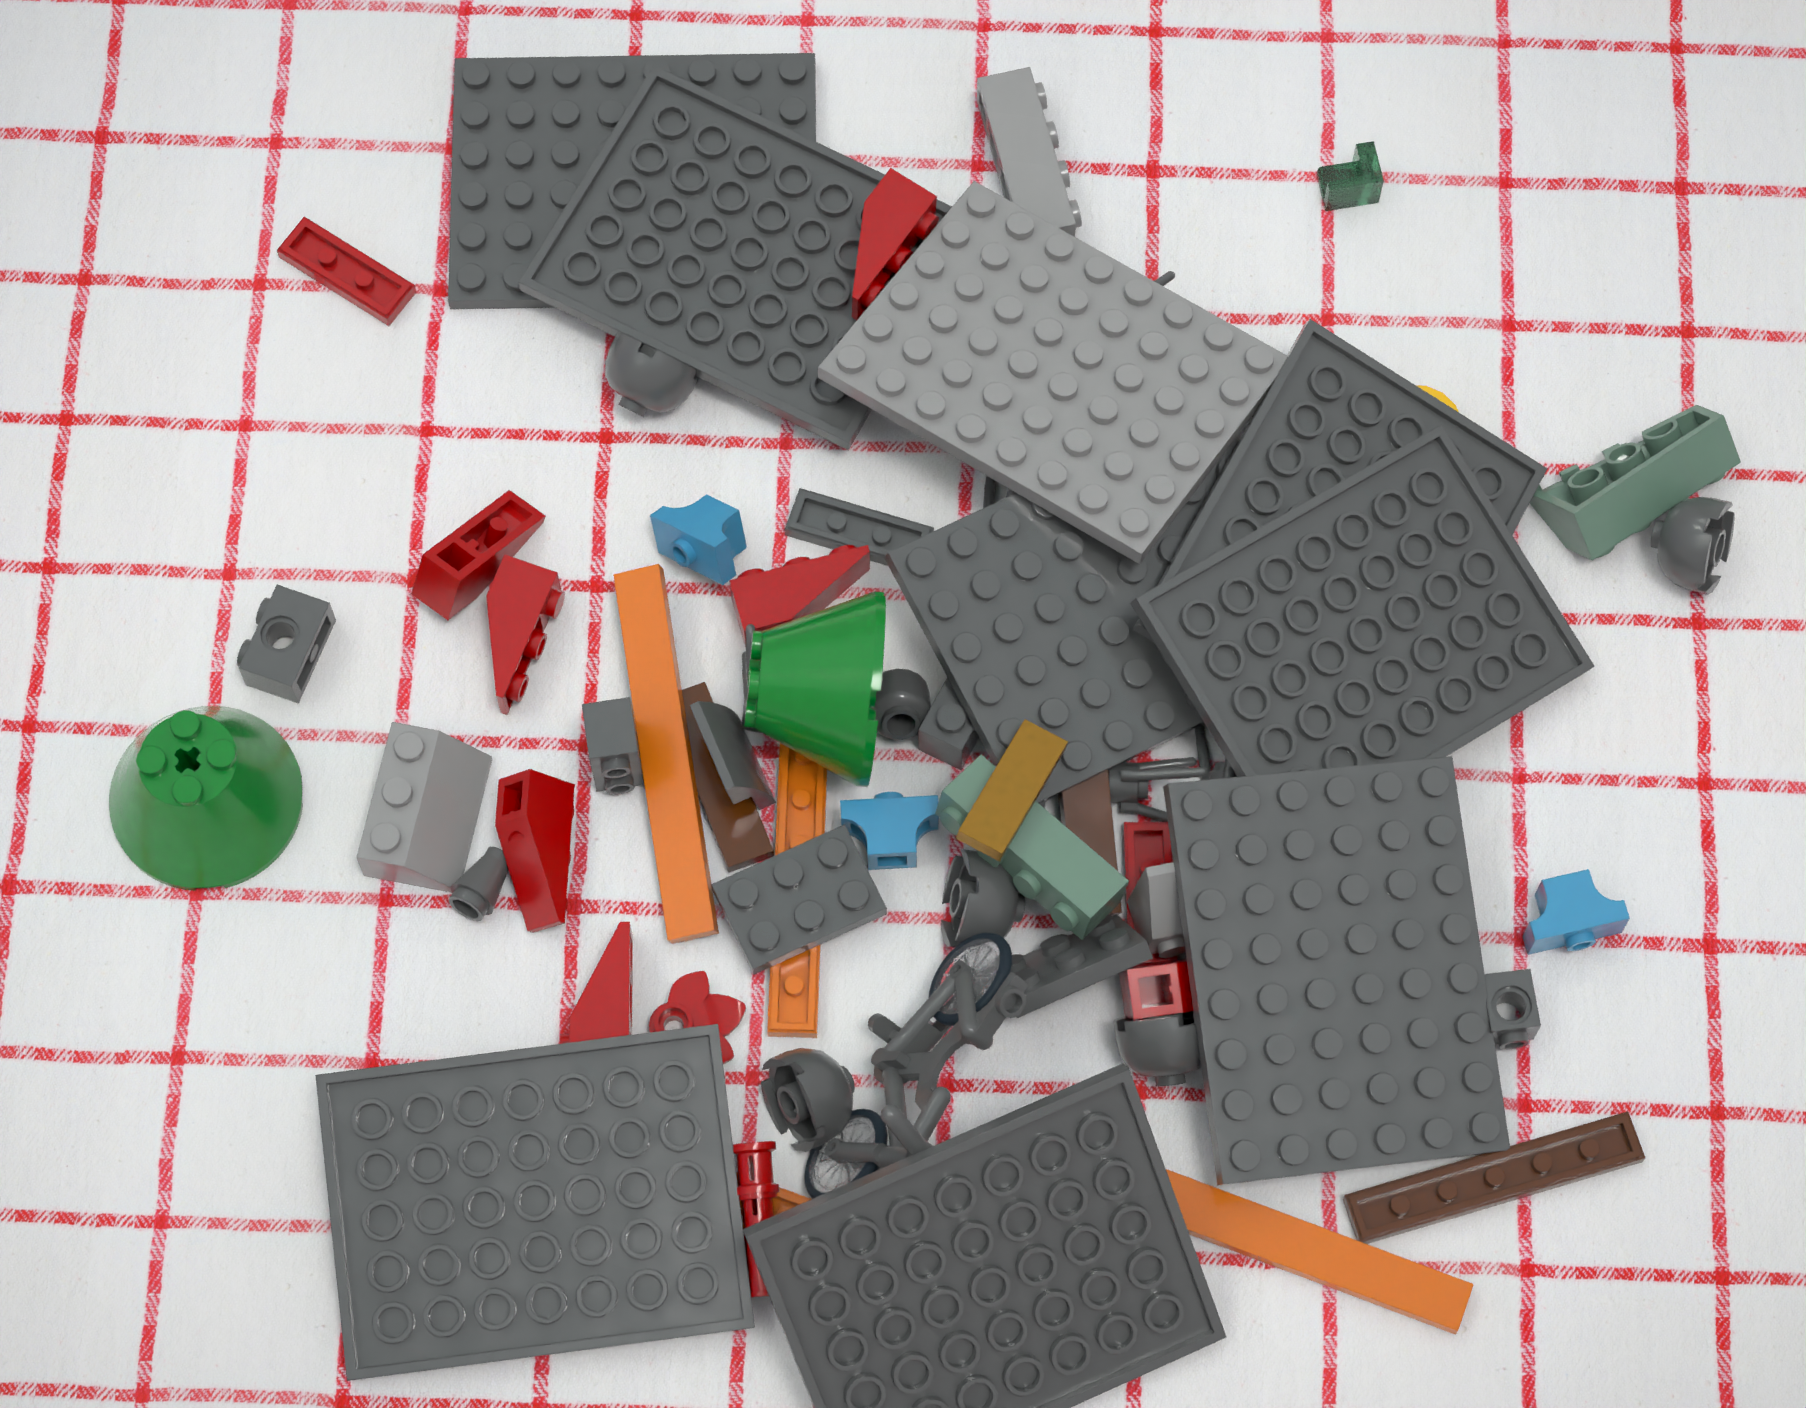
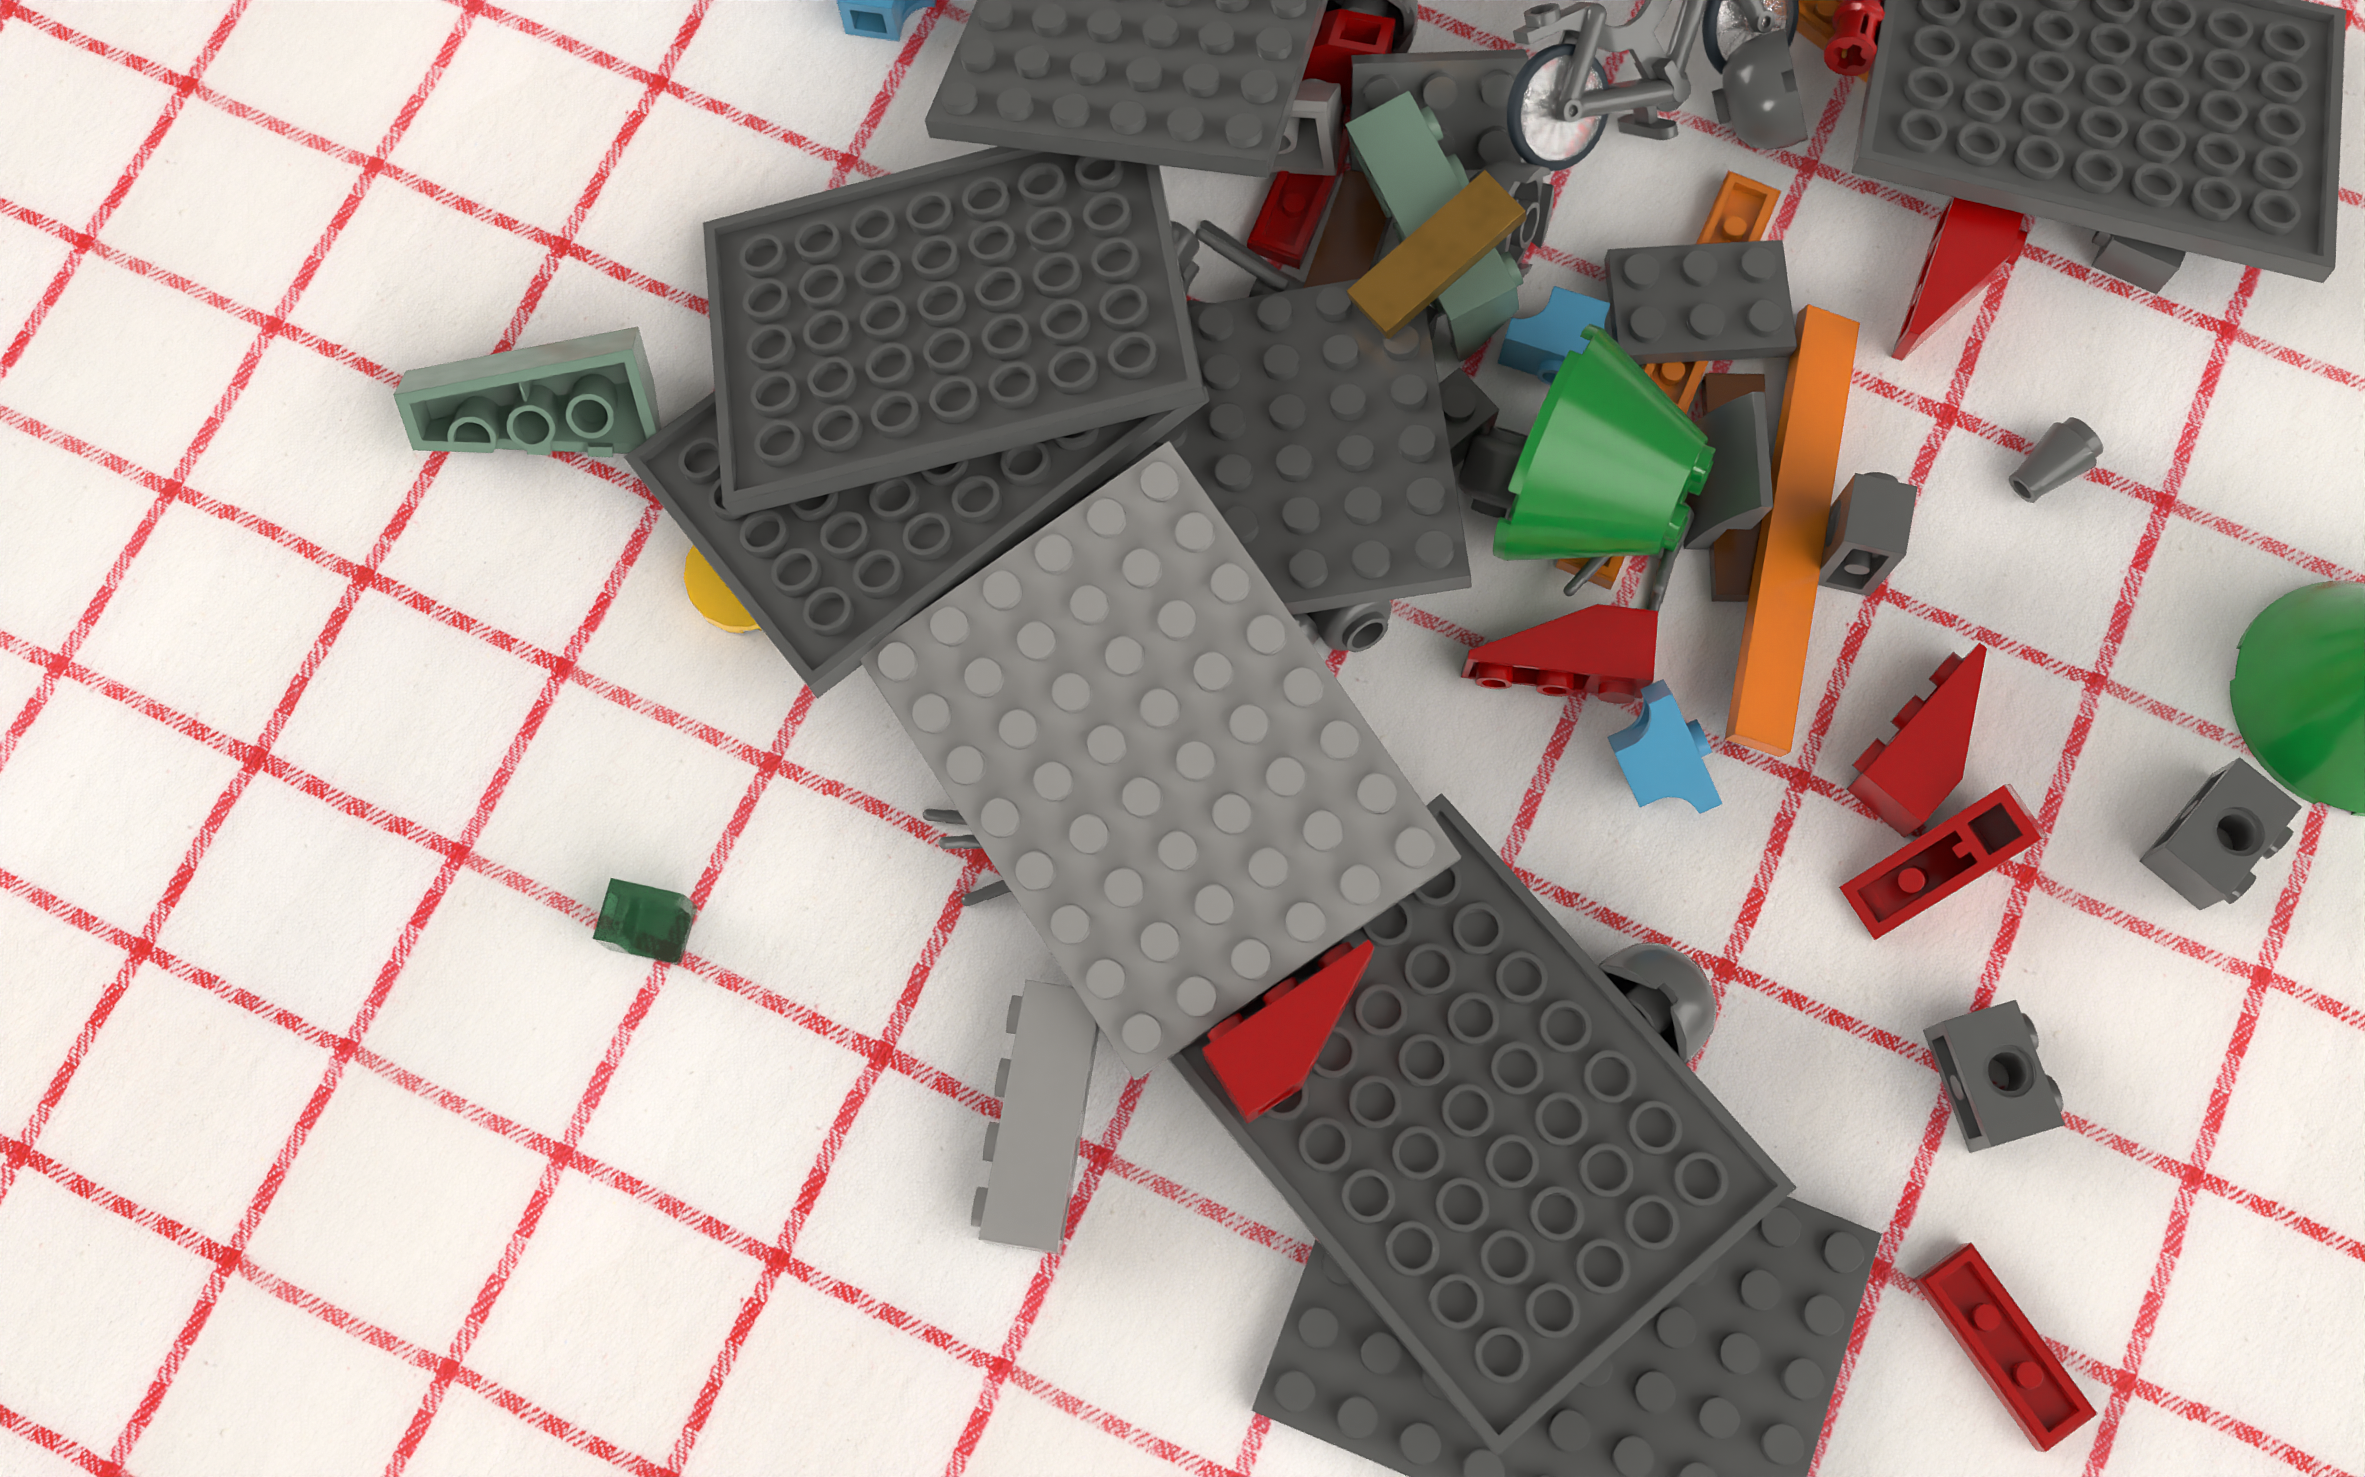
camera: 155 degrees left, 5 degrees up
light grey slope [356,722,492,893] -> none
red slope [495,769,575,933] -> none
red plate [649,971,746,1064] -> none
dark grey tile [785,488,934,566] -> none
dark grey cylinder [1651,497,1735,595] -> none
none -> dark grey brick [1923,1000,2065,1153]

